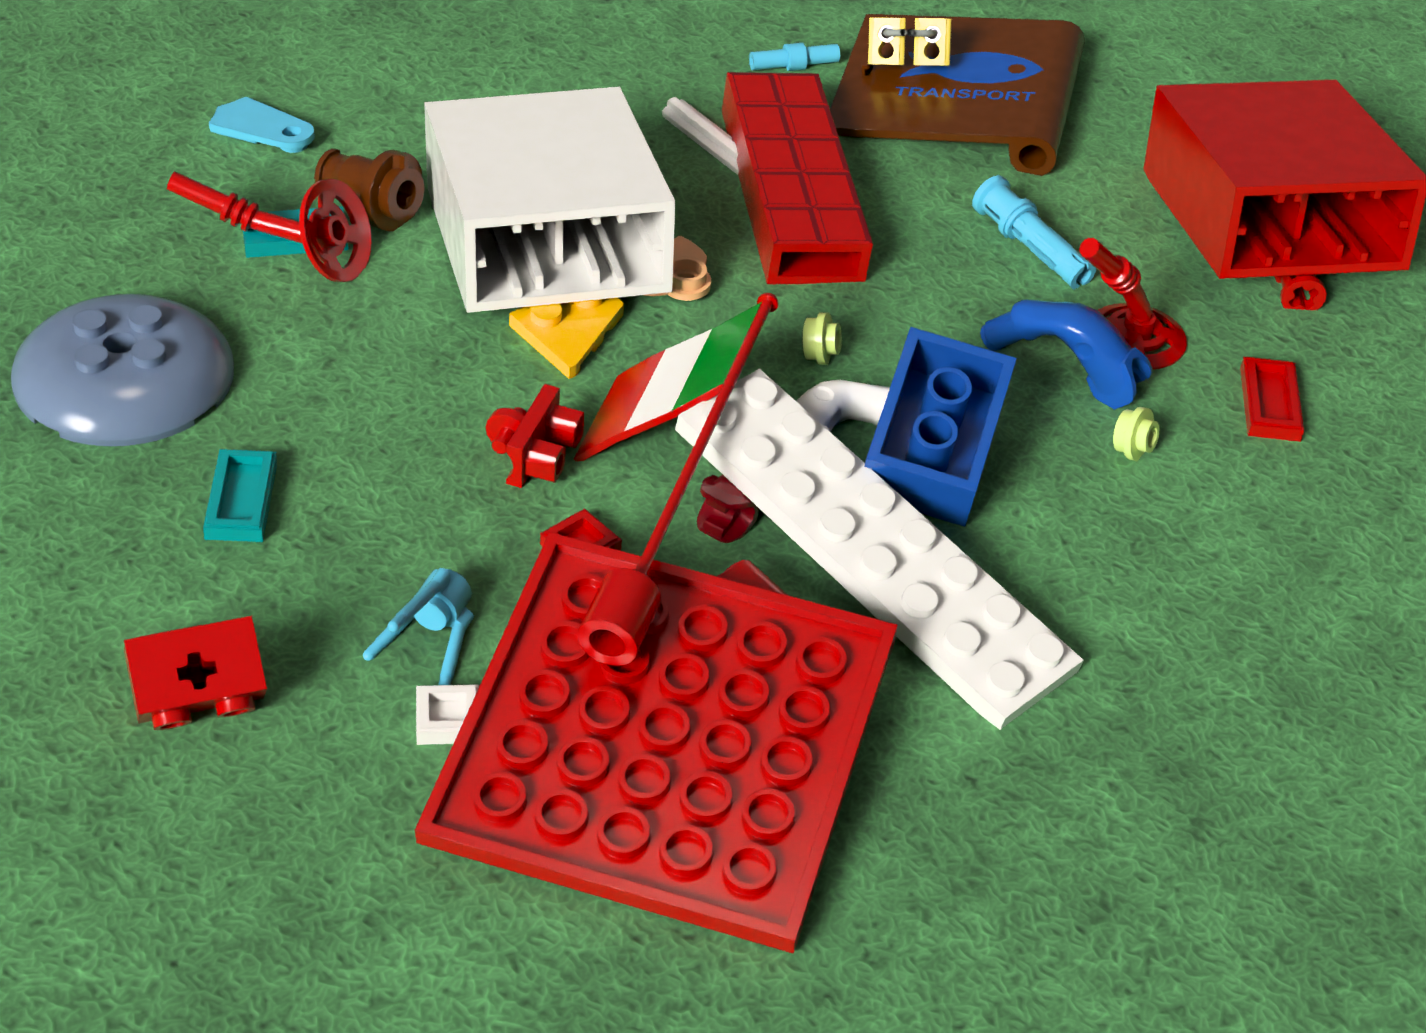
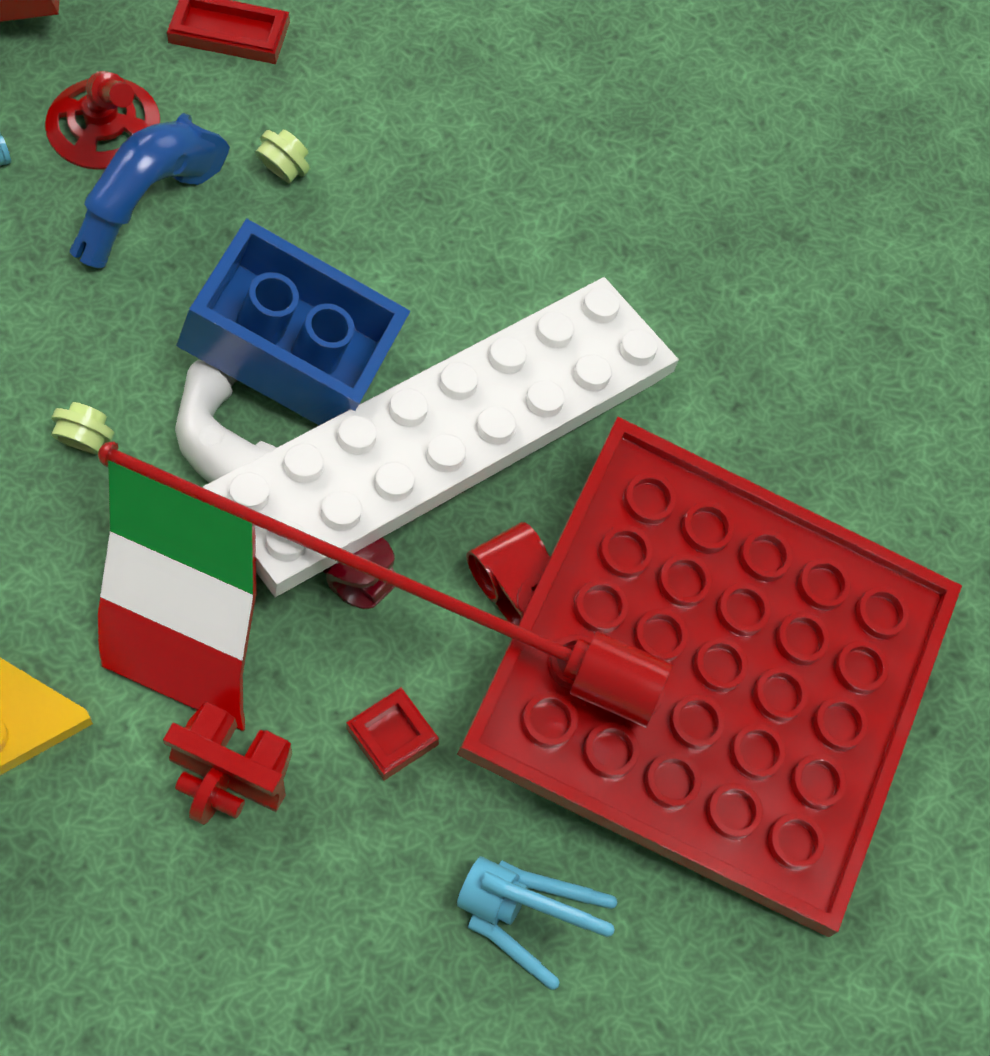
camera: 85 degrees left, 20 degrees up
white tile [416,685,479,745] -> none

